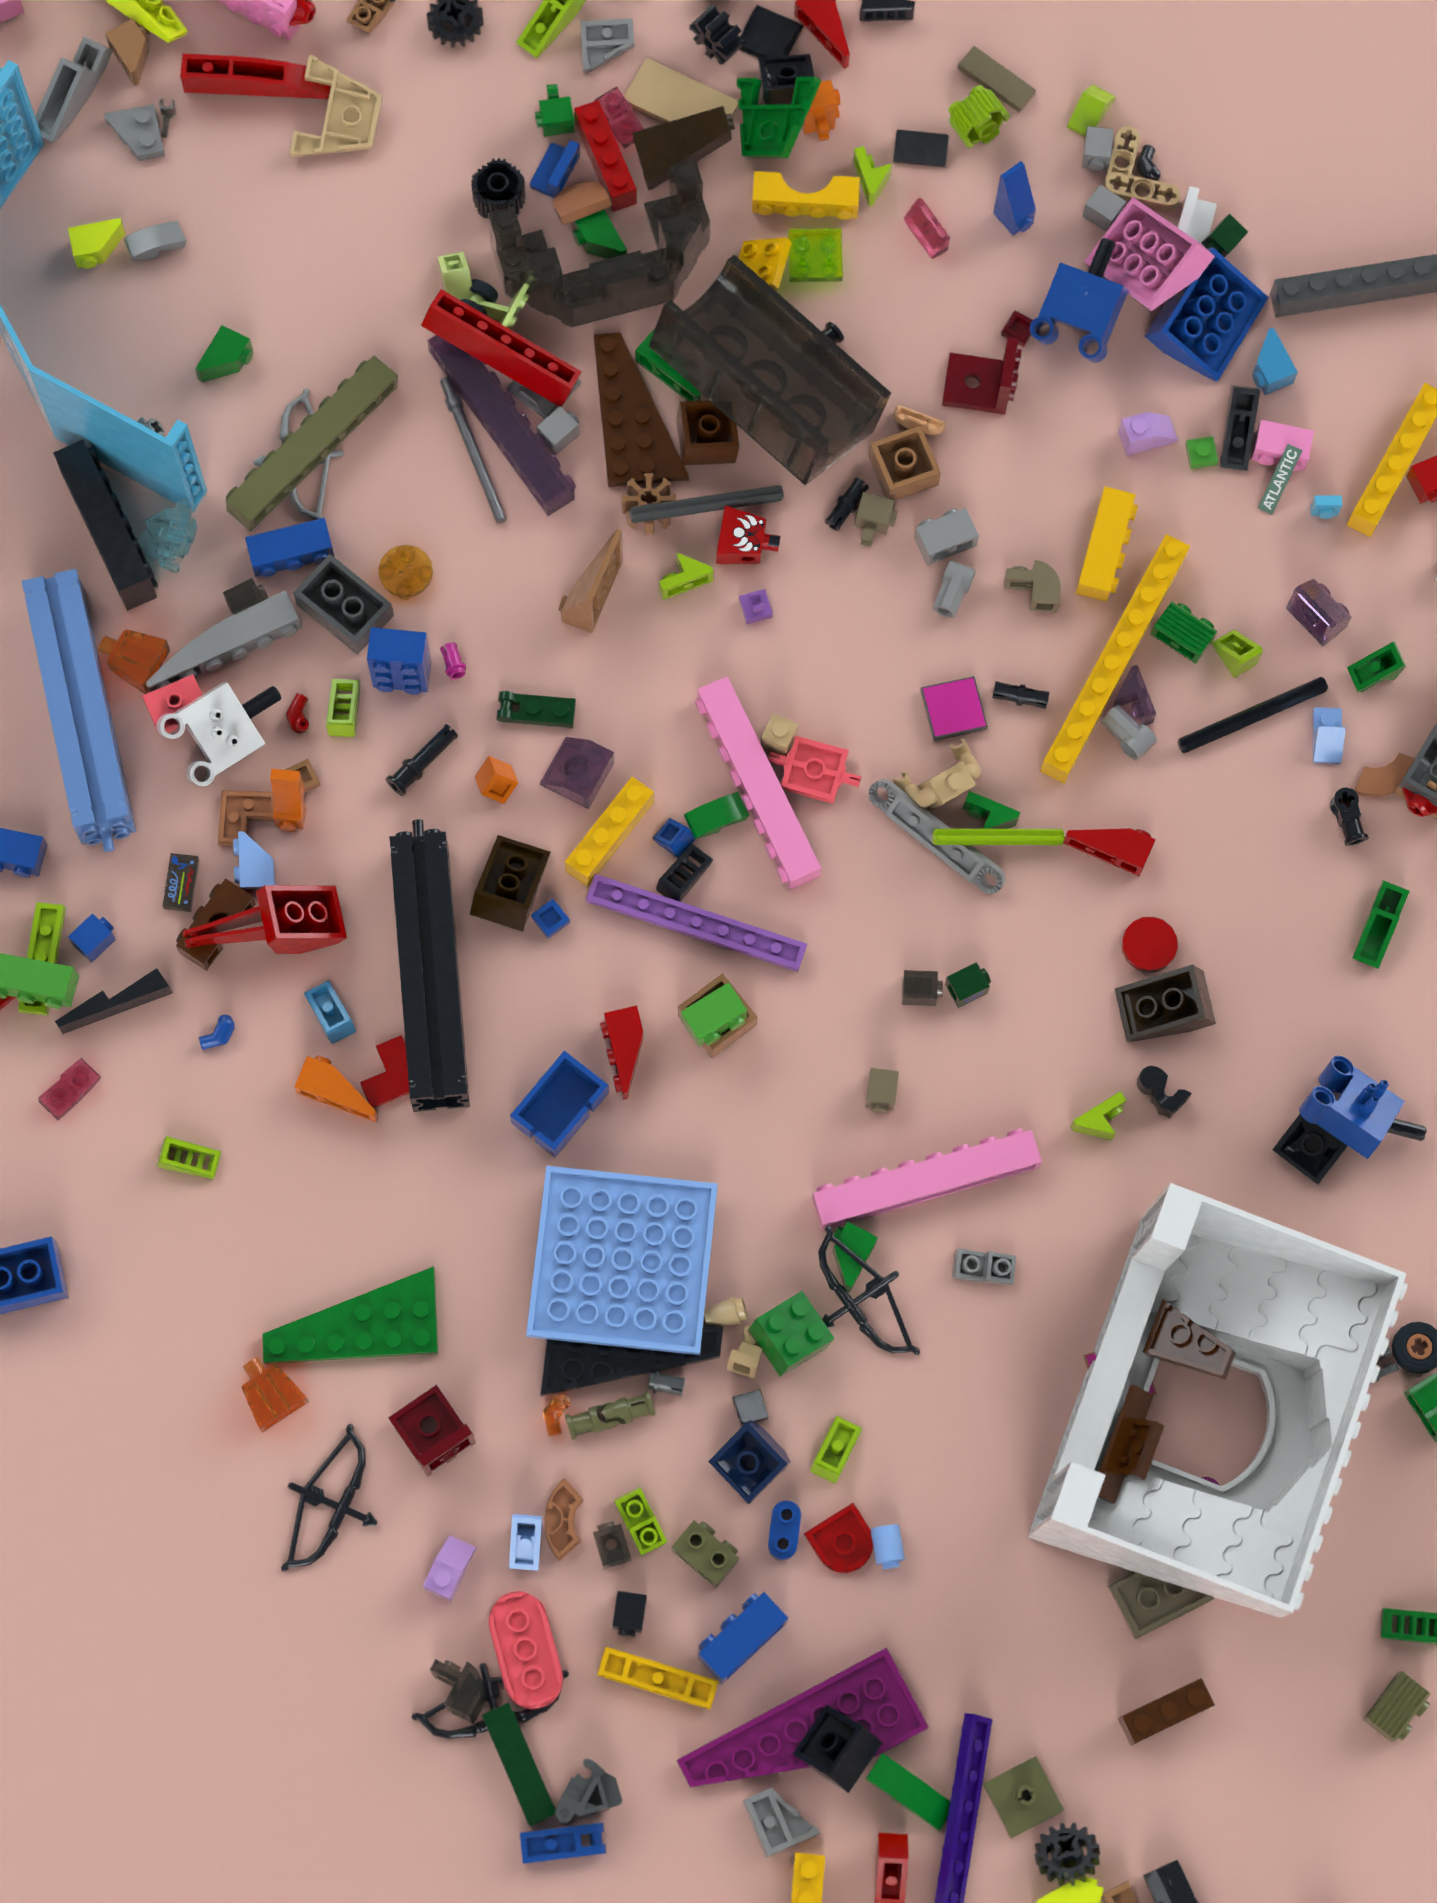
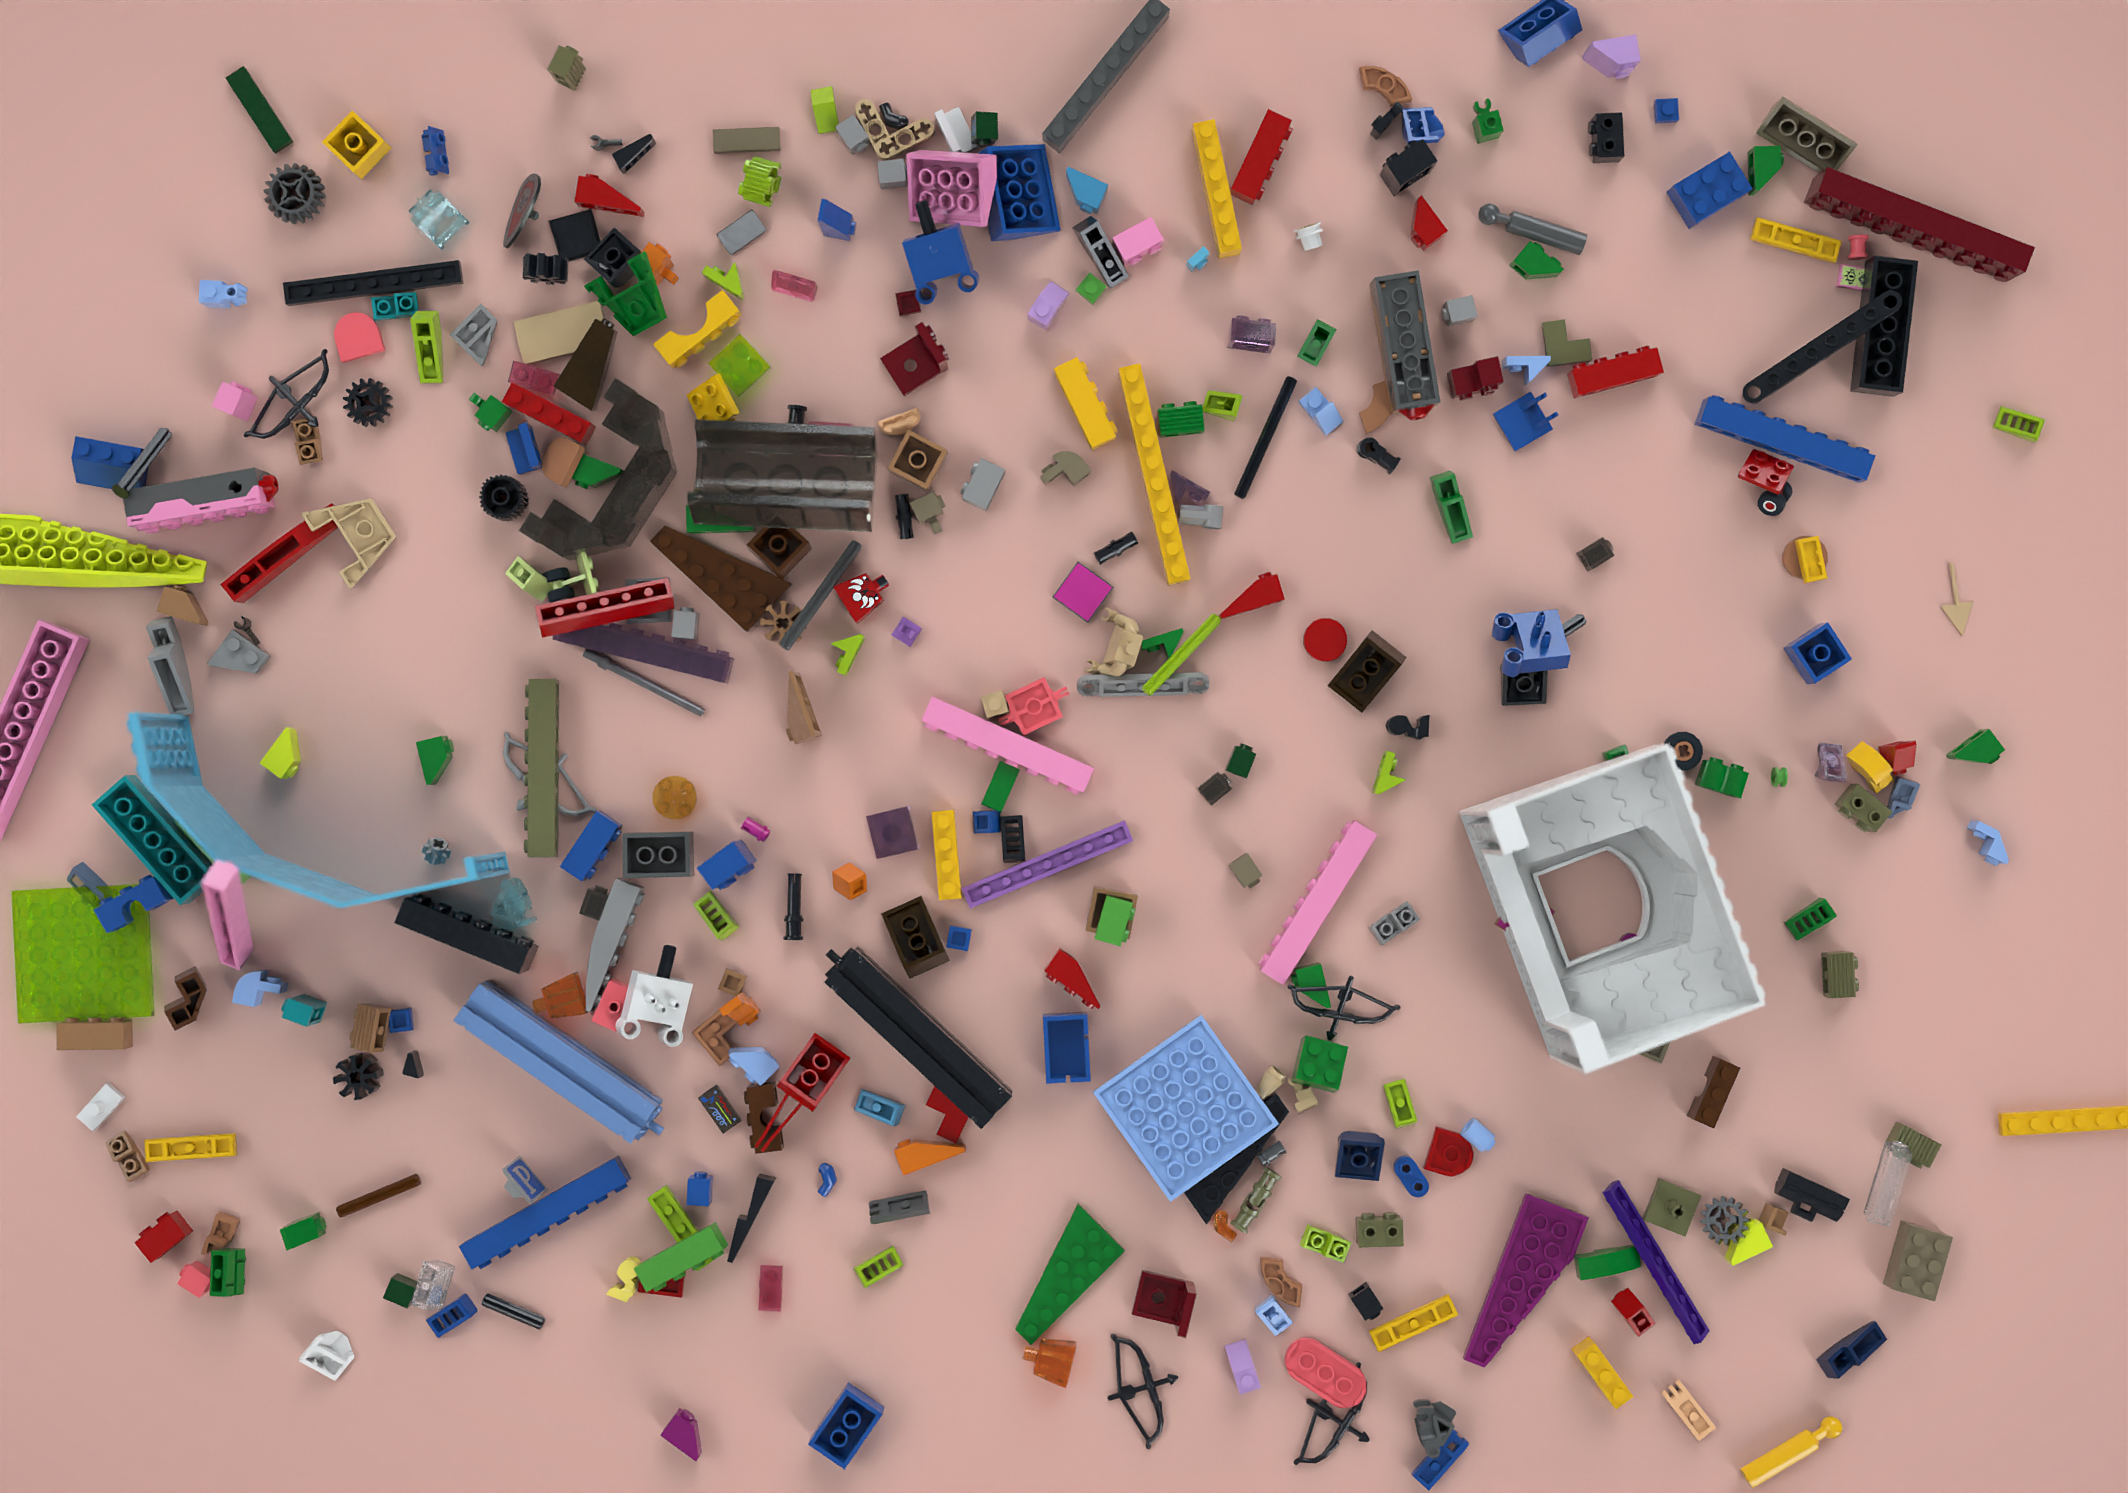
camera: 40 degrees left, 15 degrees up
light grey slope [124,221,186,261] -> none
red arm [286,693,309,733] -> none
clear smoke brick [430,1659,486,1725] -> none
dark green tile [481,1702,556,1826] -> none
dark green plate [496,691,576,728] -> none
clear smoke brick [593,1521,631,1570] -> none
blue brick [698,1592,788,1684] -> none
slope [732,1390,769,1427] -> none
light grey wing [743,1788,820,1857] -> none
black slope [793,1704,883,1793] -> none
light grey piece [933,560,976,618] -> none
reddish brown bracket [1098,1385,1164,1504] -> none
wing [1143,1299,1235,1380] -> none
sand green sticker [1258,444,1303,515] -> none
none -> dark grey hinge [868,1190,930,1224]

